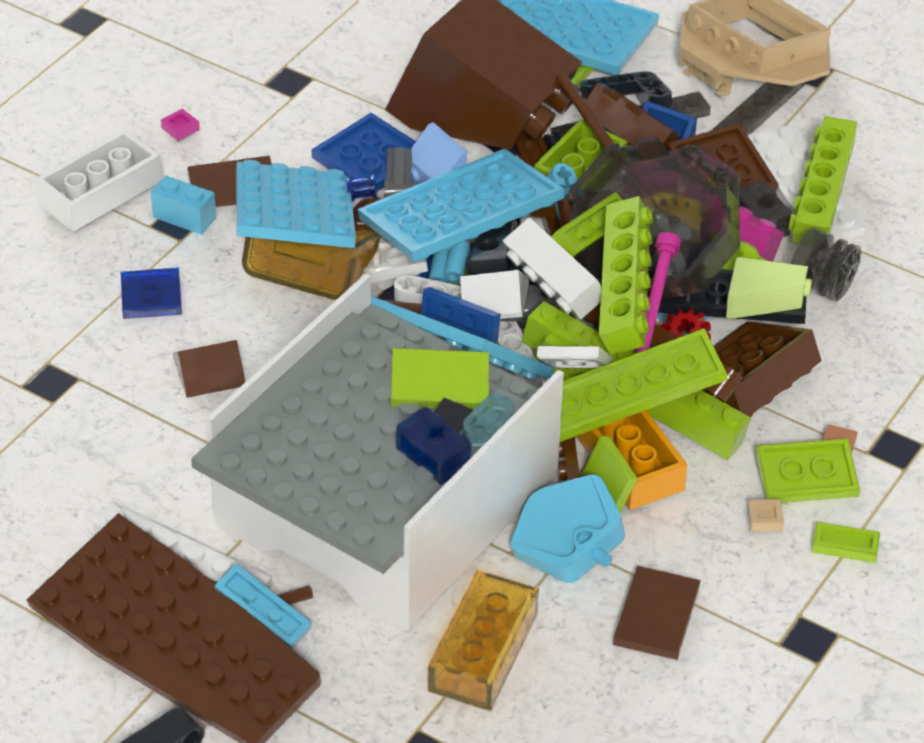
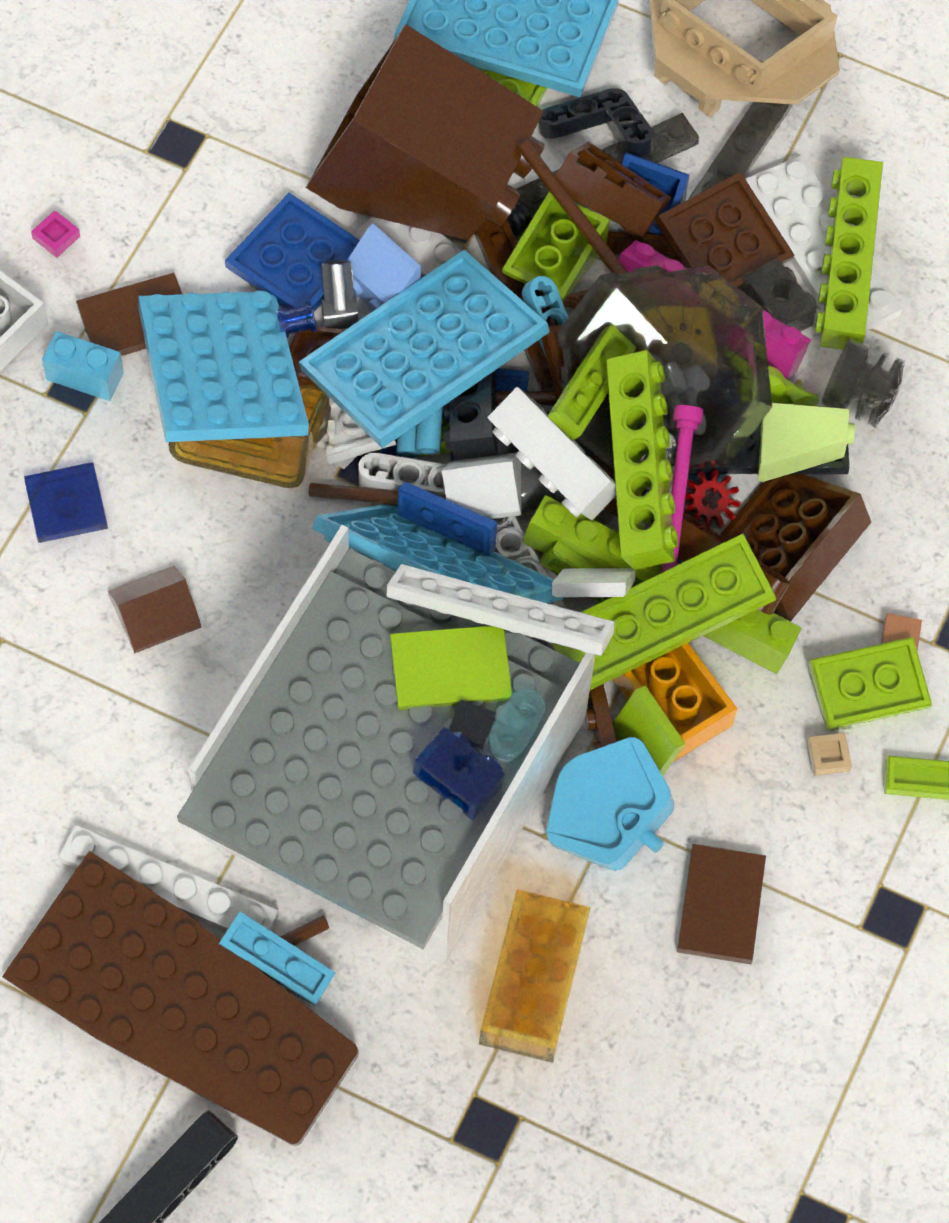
camera: 10 degrees left, 20 degrees up
none -> white plate [387,564,615,656]

